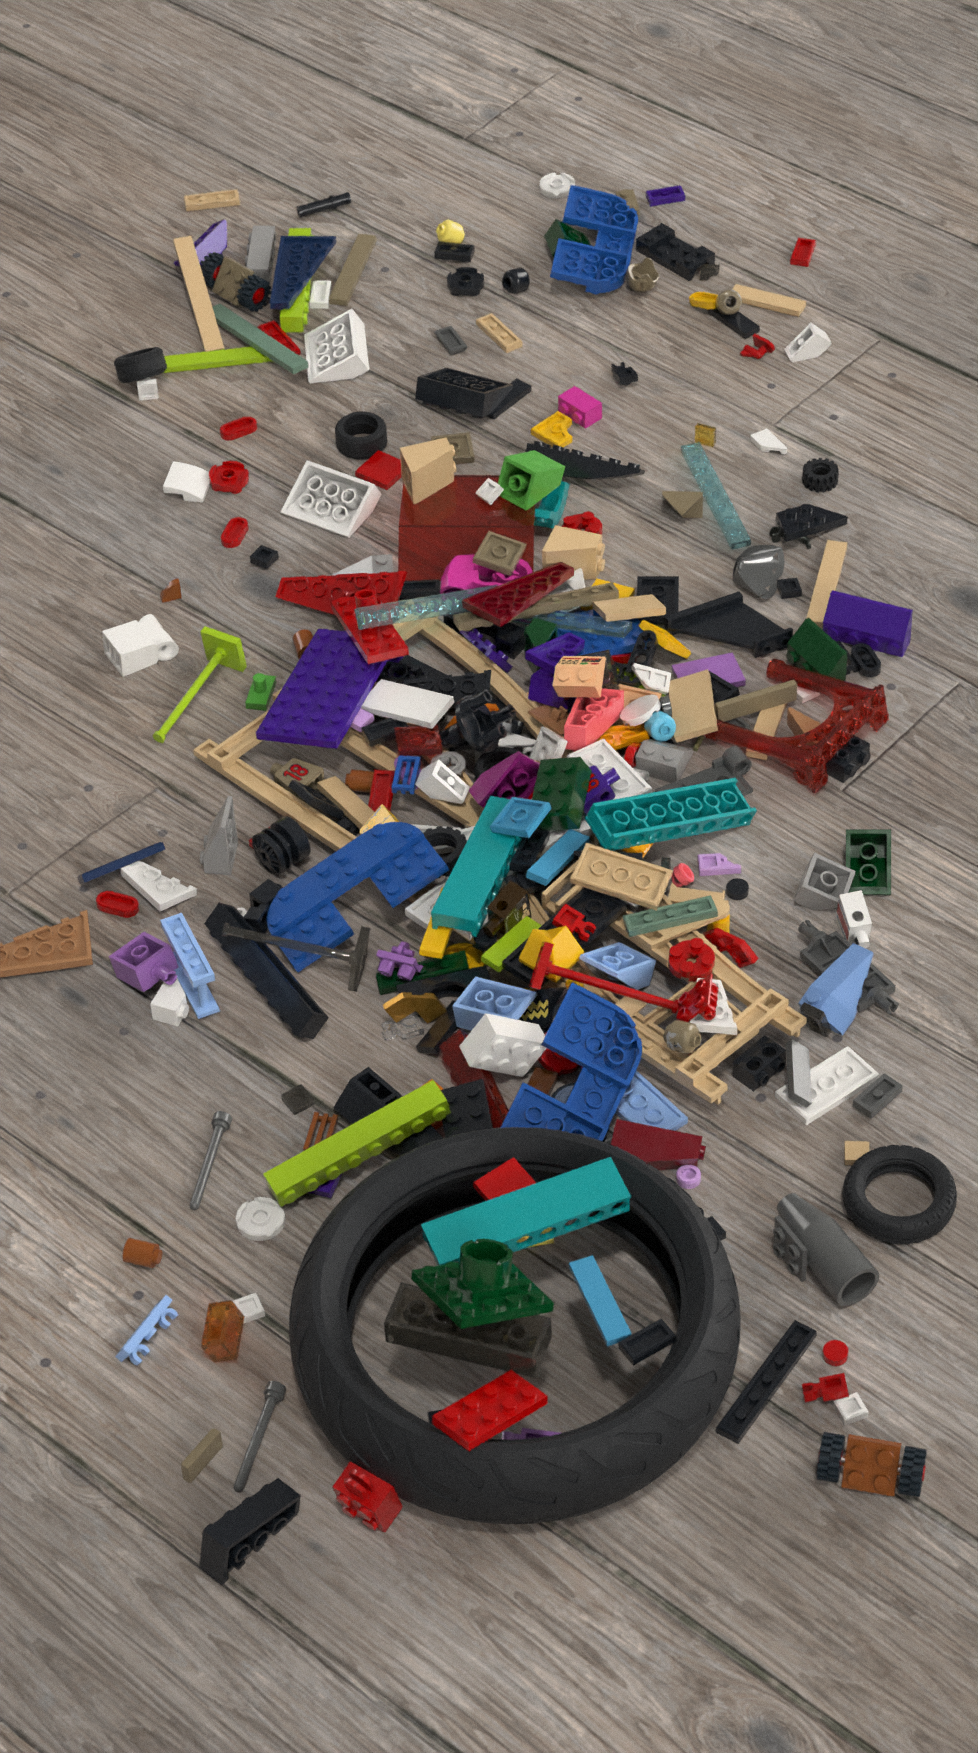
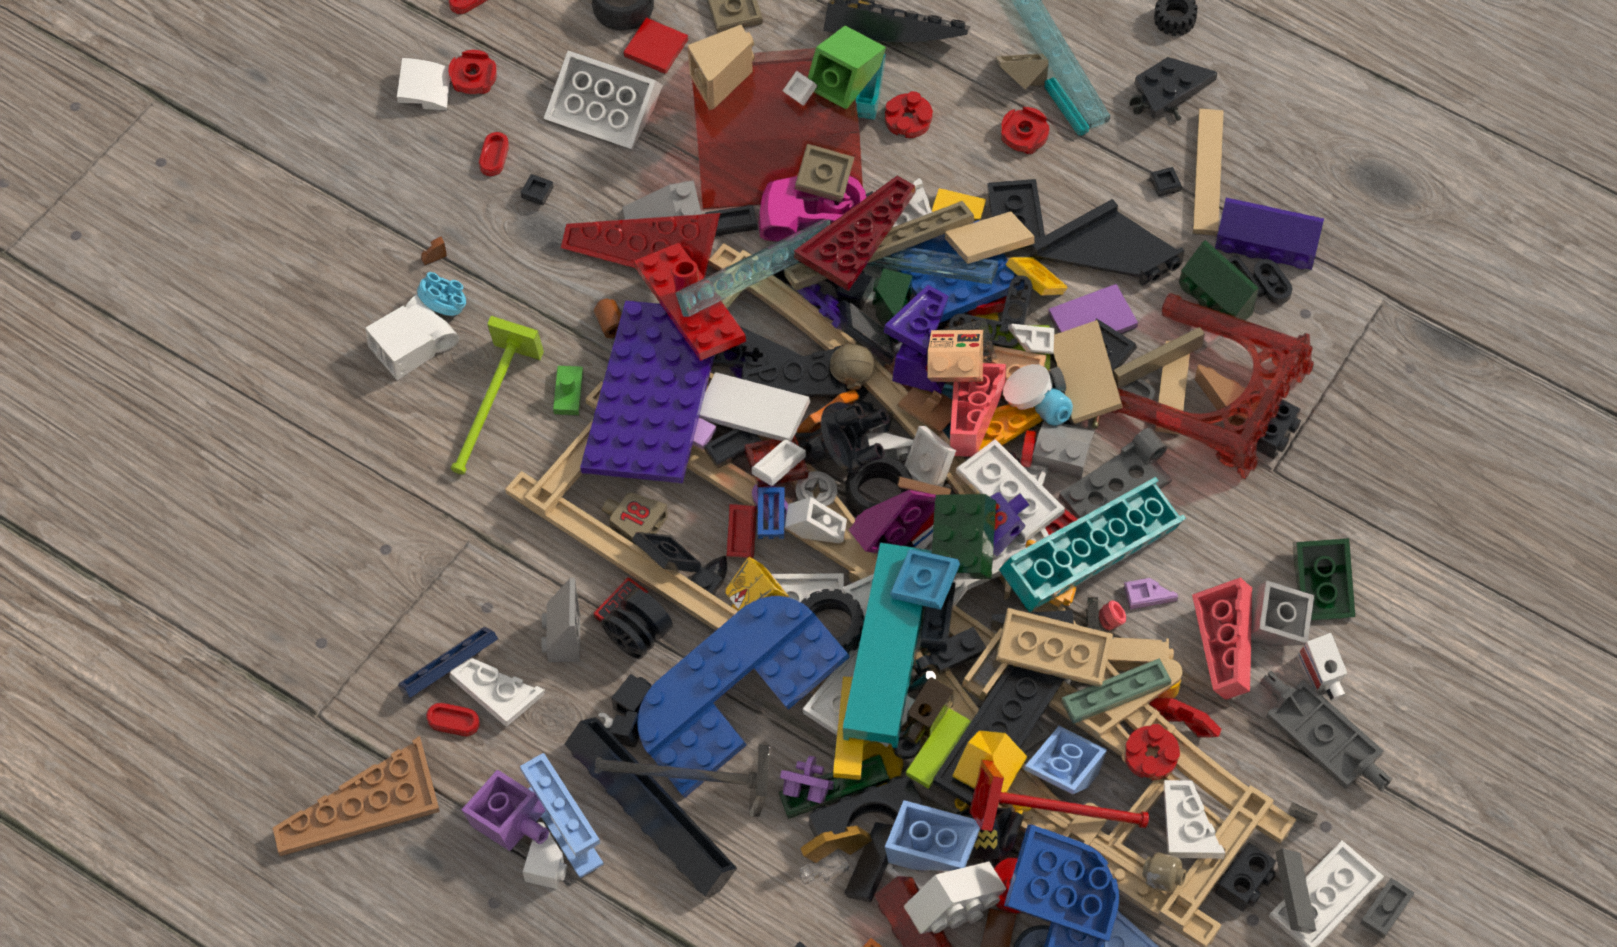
camera: 10 degrees left, 15 degrees up
tan tile [317,776,375,829] -> none
dark orange brick [345,769,374,793] -> none
dark azure tile [526,829,590,886] -> none
tan slope [542,525,605,580] -> none
red plate [552,903,596,942] -> none
red hinge [676,974,719,1022] -> none
black tile [726,878,749,900] -> none
dark grey piece [733,545,785,599] -> none
medium blue wedge [798,943,873,1036] -> none
none -> medium azure tile [417,272,466,316]
none -> white tile [752,439,806,486]
none -> dark tan cap [830,342,874,390]
none -> piece [839,300,894,365]
none -> red plate [1001,107,1049,154]
none -> teal axle [1044,77,1089,136]
none -> coral wedge [1192,577,1252,700]

